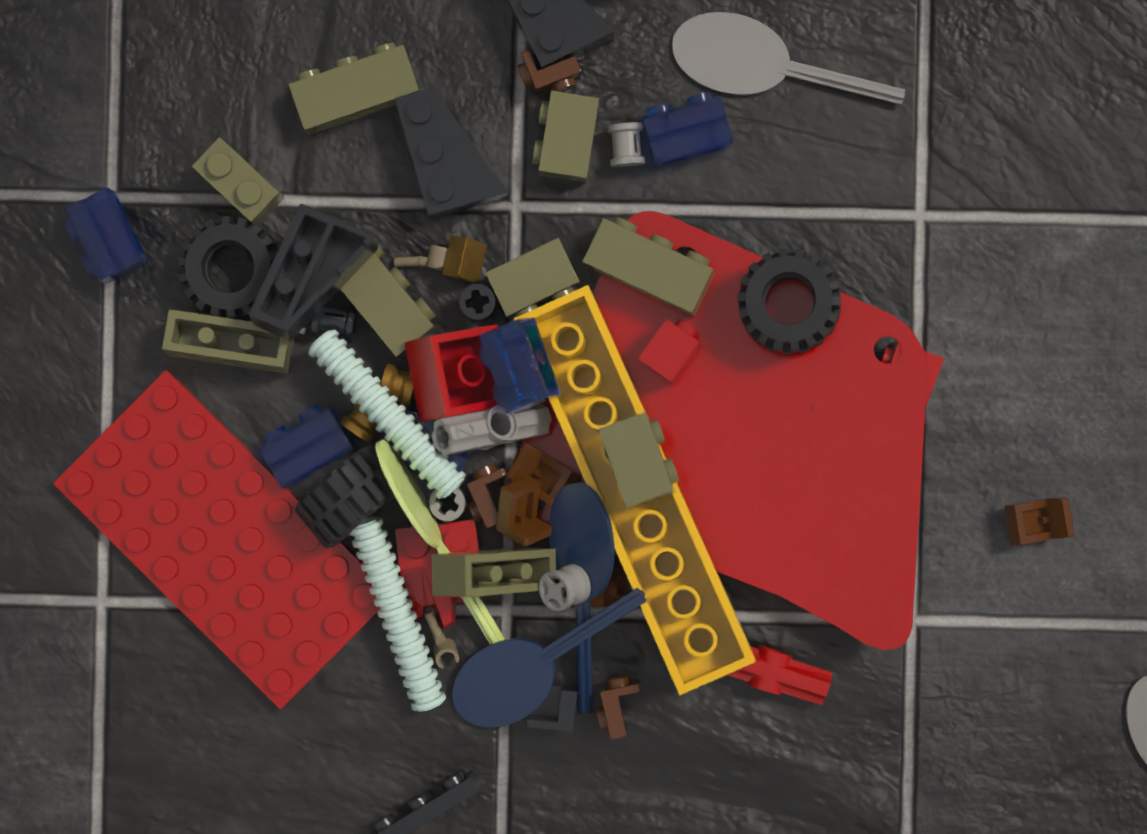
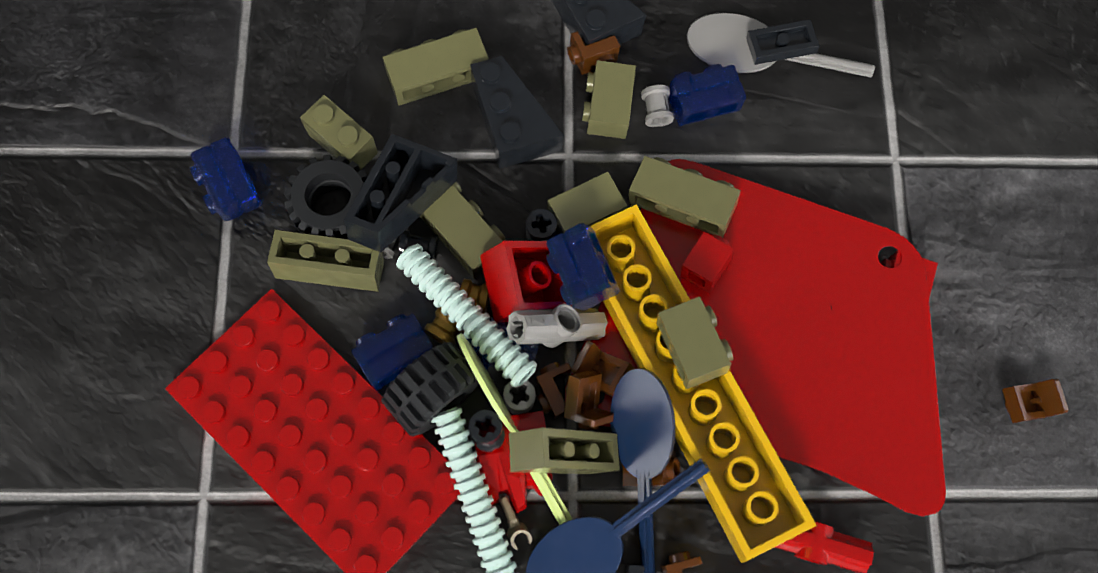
camera: 10 degrees left, 15 degrees down
dark tan hand [394,245,448,271] -> none
pearl gold slope [442,235,487,284] -> none
light grey wheel [539,564,591,611] -> none
black tyre [737,248,841,355] -> none
none -> black bush [469,410,505,452]
none -> black plate [746,20,819,65]

